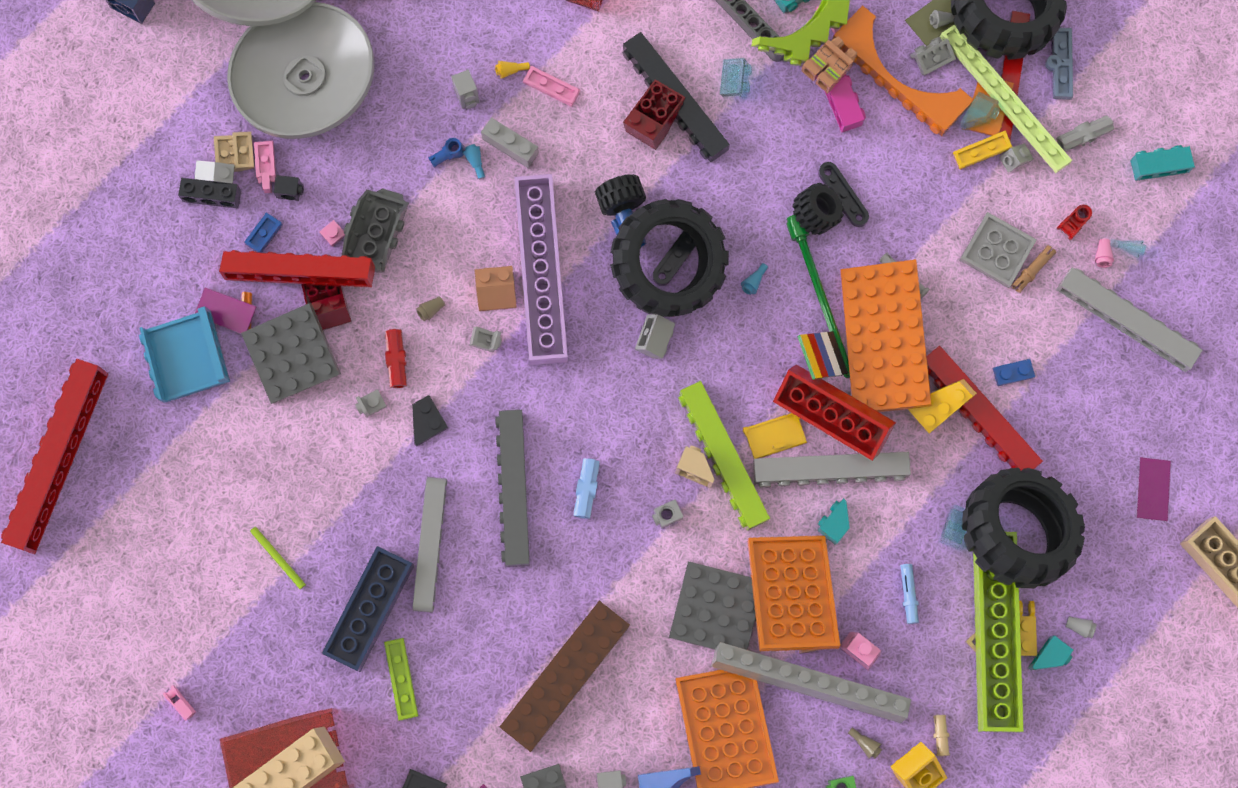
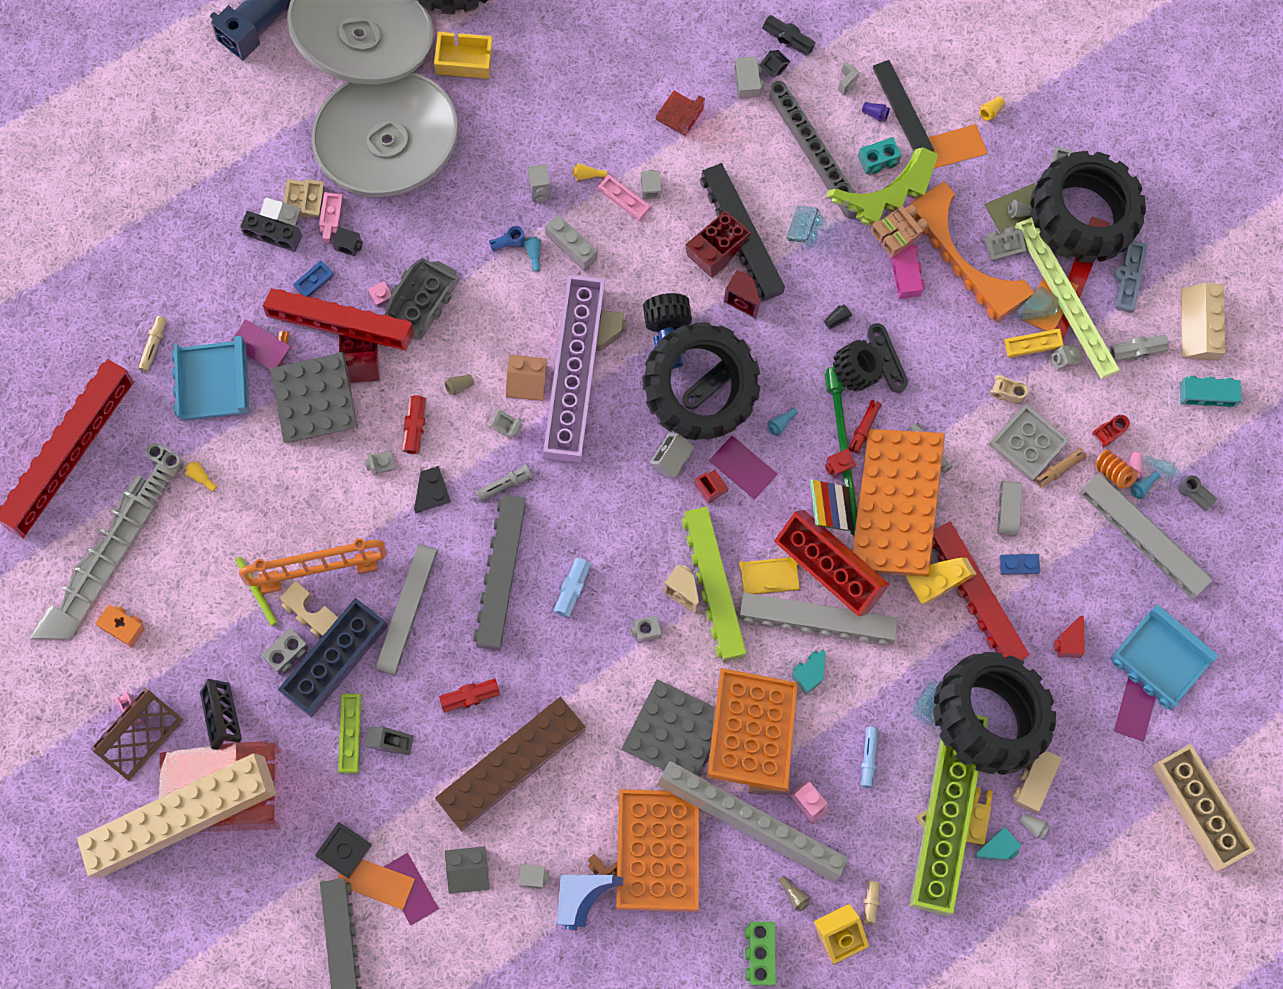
camera: 10 degrees right, 5 degrees down
none -> light grey piece [30,443,184,640]
none -> reddish brown fence [90,687,183,781]
none -> orange brick [95,604,145,648]
none -> tan pin [138,316,167,372]
none -> yellow cone [185,461,217,492]
none -> black fence [200,679,242,750]
none -> orange bar [239,538,388,594]
none -> light grey brick [261,628,308,675]
none -> tan arch [280,581,338,638]
none -> dark grey slope [364,727,413,755]
none -> red piece [439,678,501,713]
none -> light grey pin [475,463,533,502]
none -> dark orange bracket [588,854,617,875]
none -> dark tan slope [596,310,627,352]
none -> light grey brick [641,170,661,199]
none -> red piece [695,470,729,504]
none -> magenta window [709,436,778,500]
none -> dark red slope [723,270,761,319]
none -> black cone [824,304,852,330]
none -> red bracket [825,449,856,479]
none -> red pin [848,400,882,454]
none -> tan piece [989,375,1028,404]
none -> light grey beam [997,480,1022,536]
none -> tan brick [1013,750,1062,814]
none -> red slope [1054,616,1085,658]
none -> orange piece [1096,449,1138,489]
none -> dark azure panel [1110,604,1219,710]
none -> dark azure cone [1130,471,1160,499]
none -> dark grey piece [1178,475,1217,511]
none -> tan slope [1181,283,1225,361]

